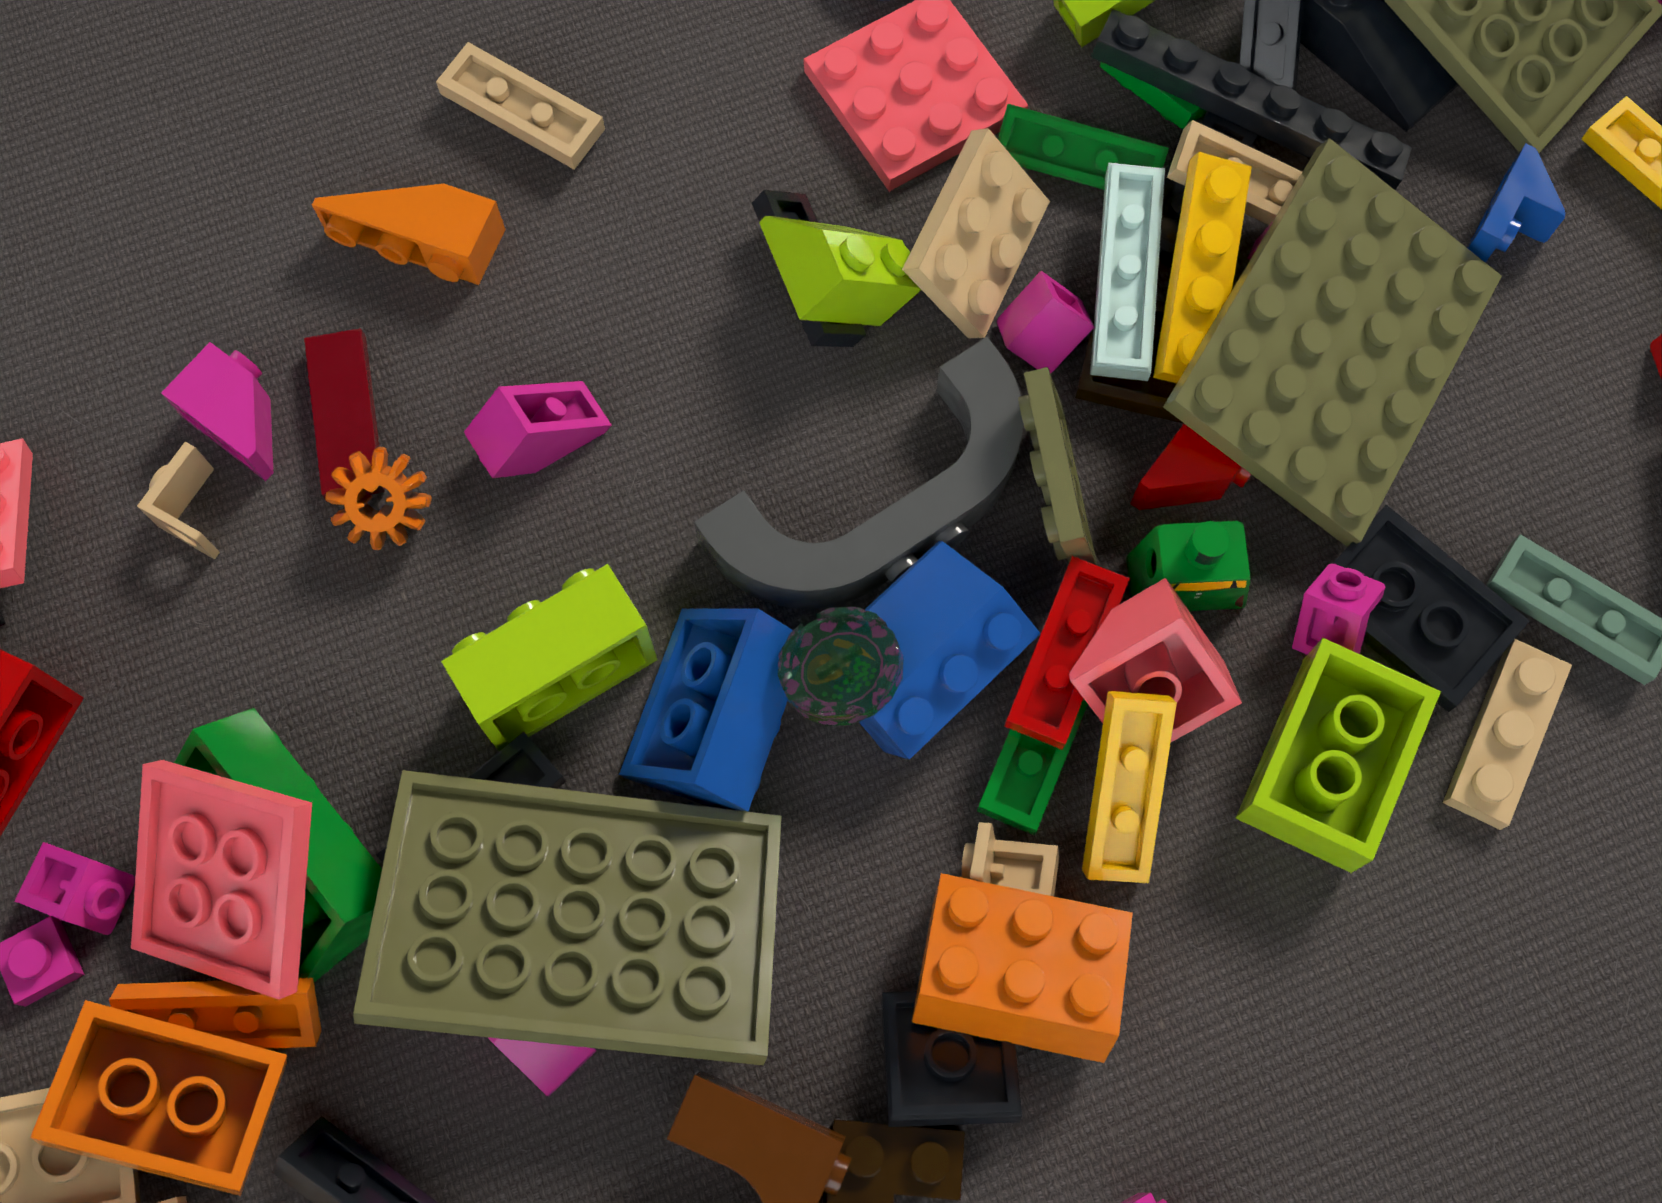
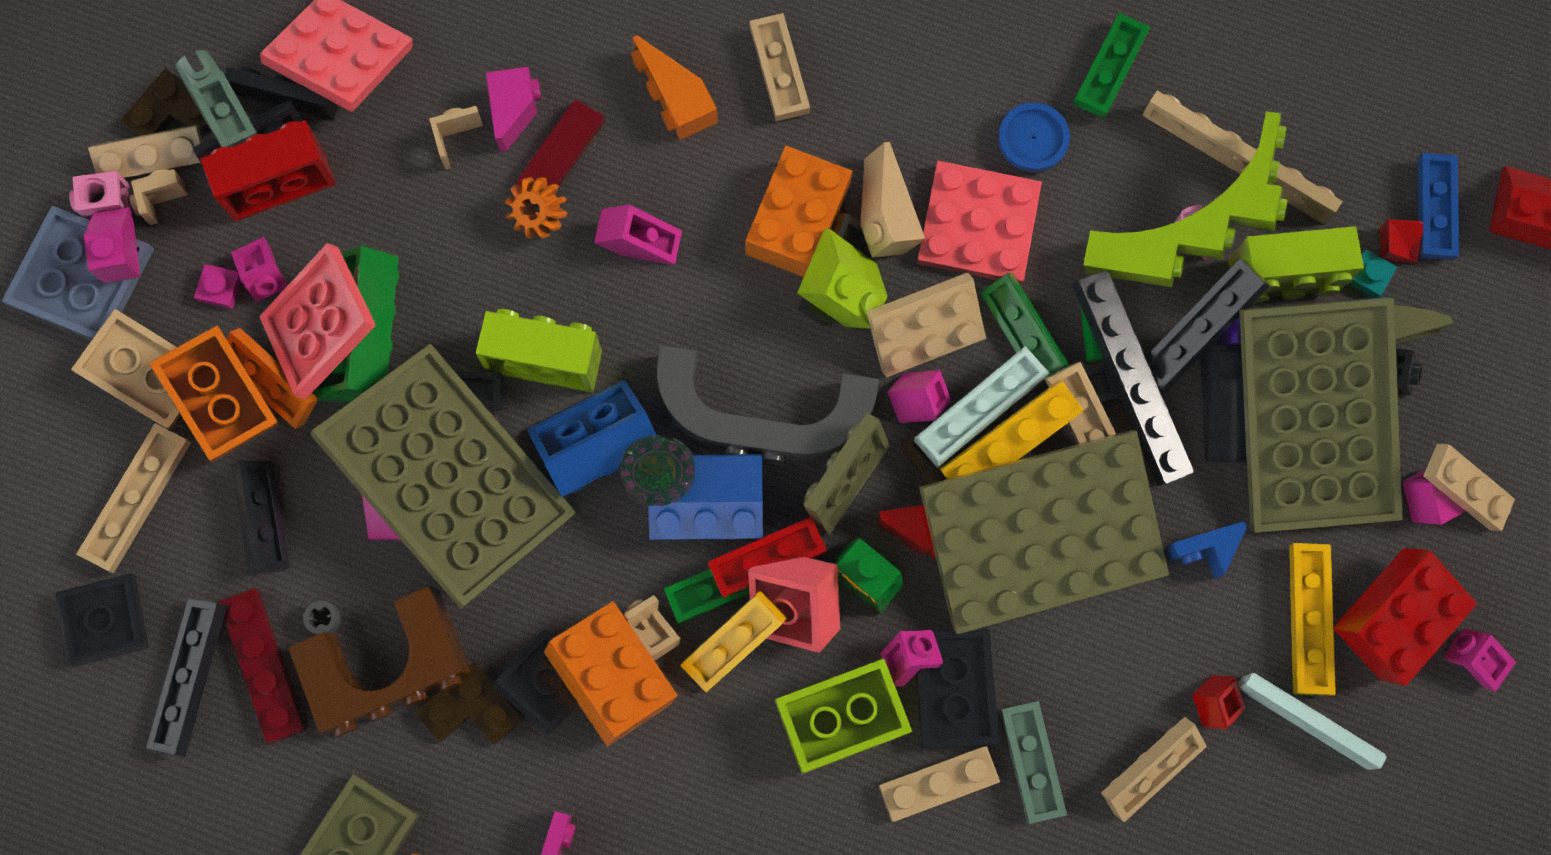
camera: 40 degrees right, 5 degrees up
none -> orange brick [745,145,852,277]
none -> tan slope [860,142,925,258]

